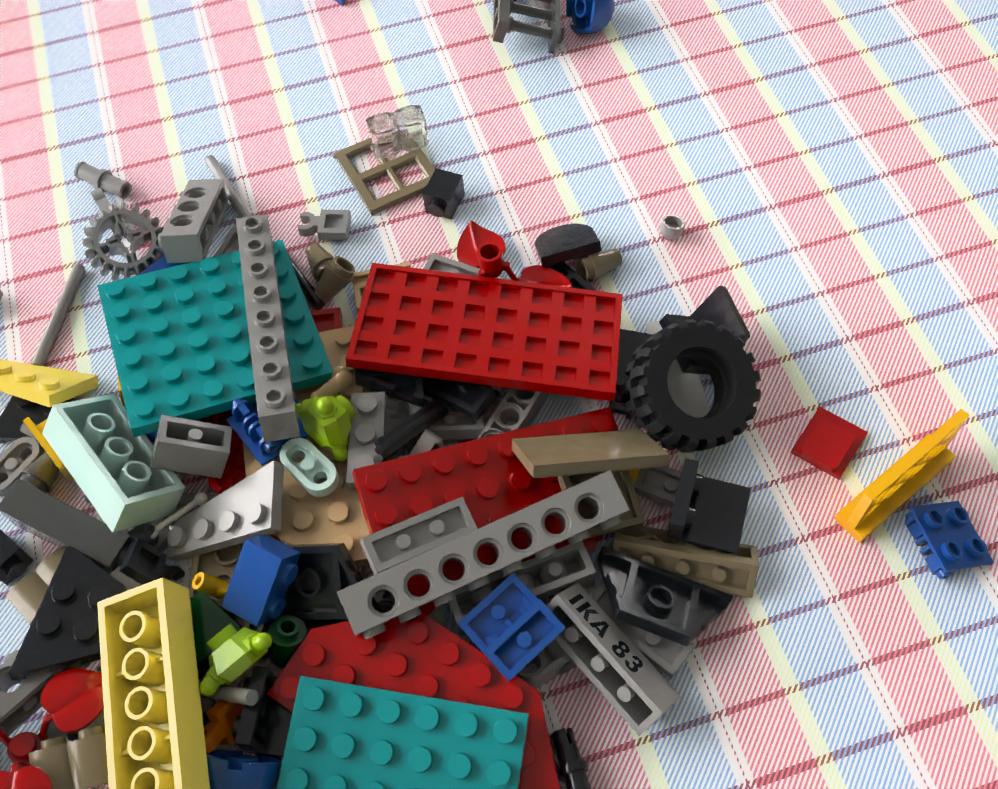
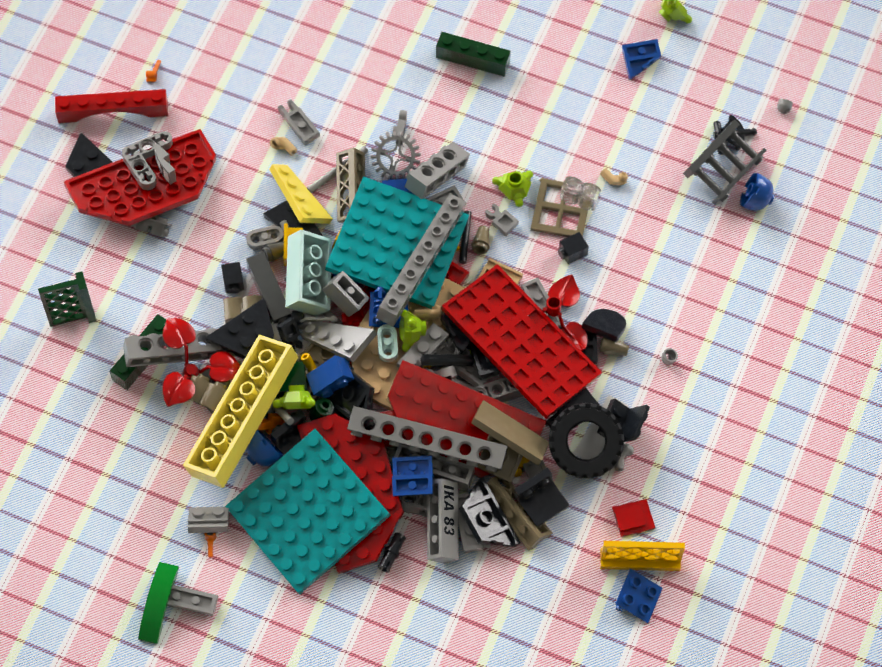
camera: 35 degrees right, 5 degrees up
light grey pin [74,161,132,199] -> none
light grey bar [205,155,252,218] -> none
dark tan cone [315,256,355,302] -> none
light grey plate [360,497,478,575] -> none
none -> dark tan fence [336,147,365,223]
none -> dark green brick [436,31,511,77]
none -> lime rock [492,170,533,207]
none -> tan arm [600,168,628,185]

